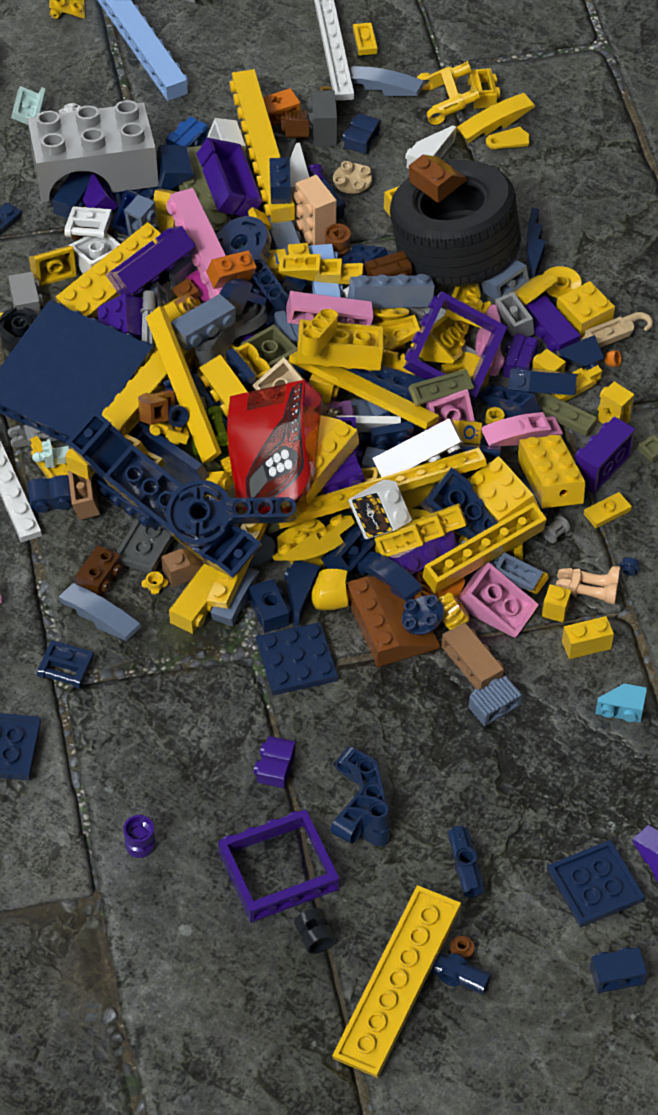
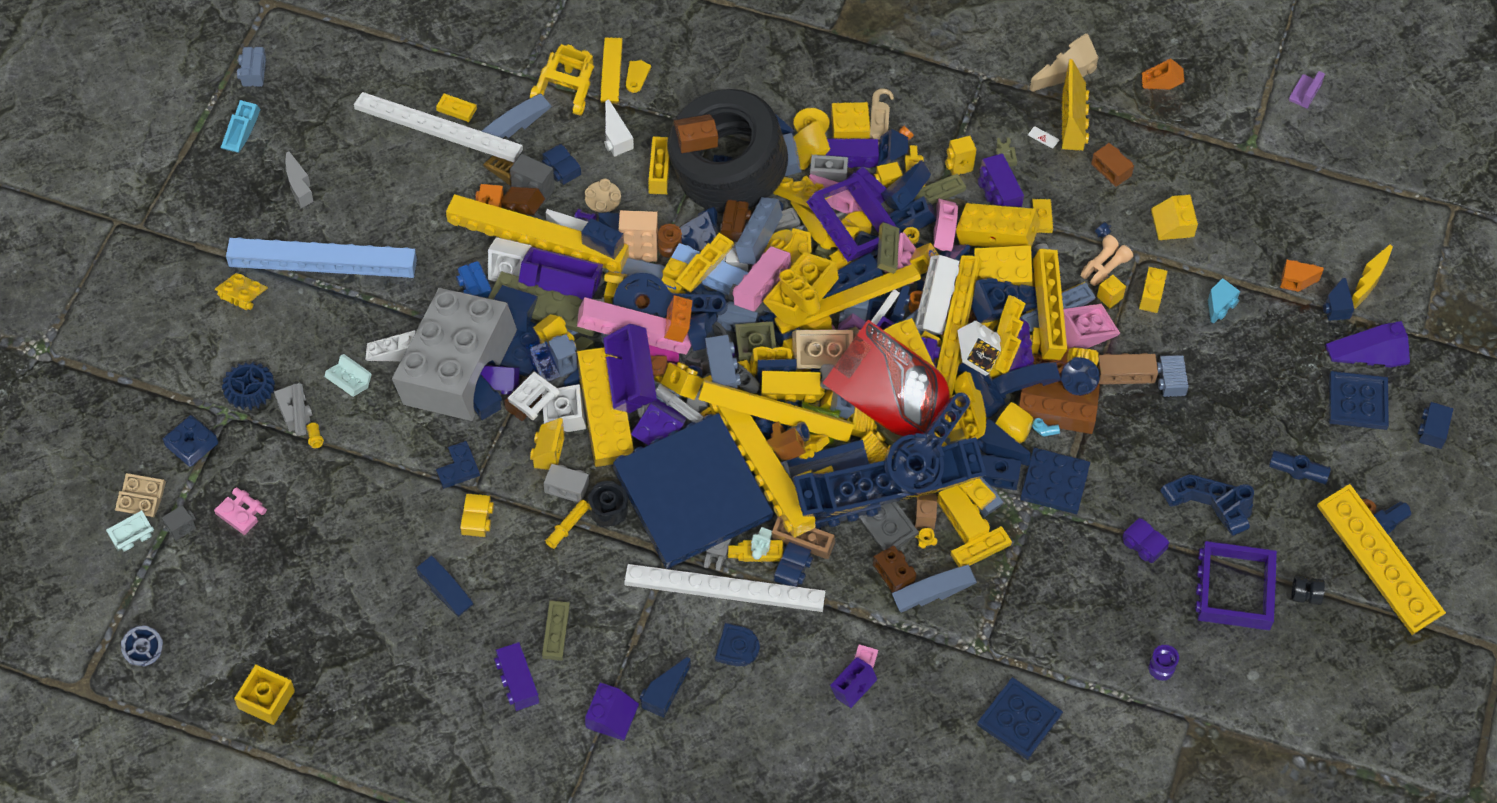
camera: 60 degrees left, 5 degrees up
dark blue plate [37,640,94,689] -> none
none -> yellow plate [950,526,1012,567]
none -> medium azure arm [1032,418,1060,437]

